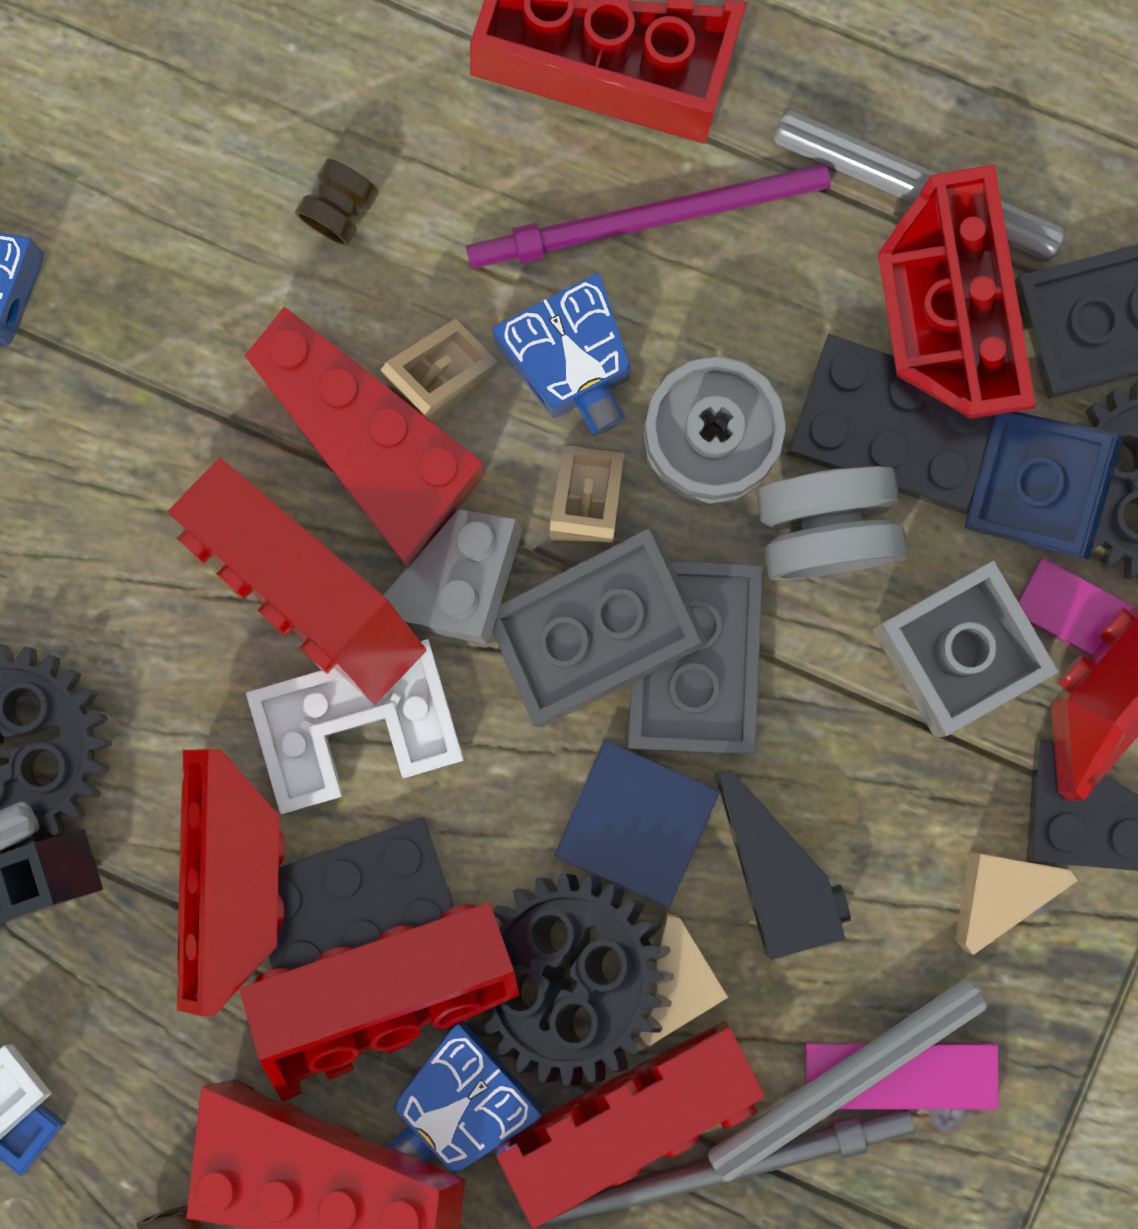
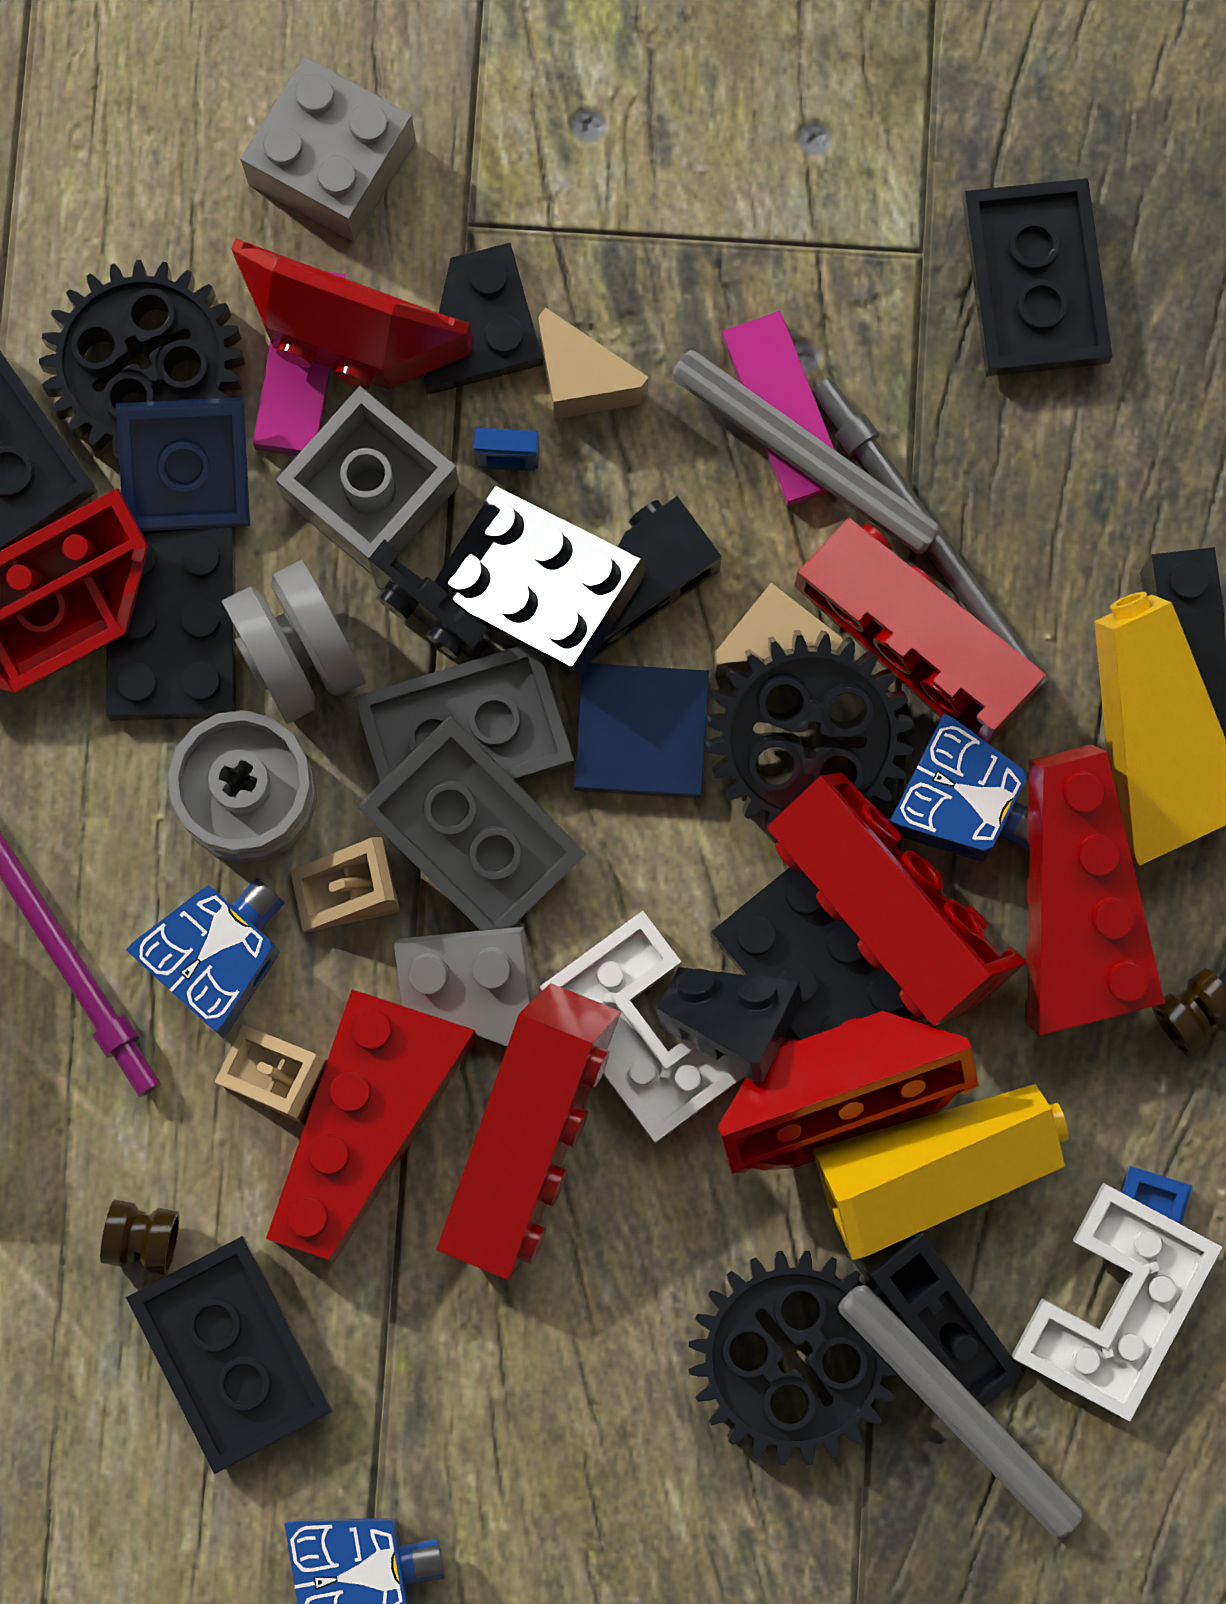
camera: 110 degrees left, 5 degrees down
none -> black plate [126,1236,334,1474]
none -> black wing [368,539,491,660]
none -> plate [434,486,649,676]
none -> blue tile [473,427,539,471]
none -> black wing [657,967,803,1083]
none -> yellow slope [813,1084,1069,1260]

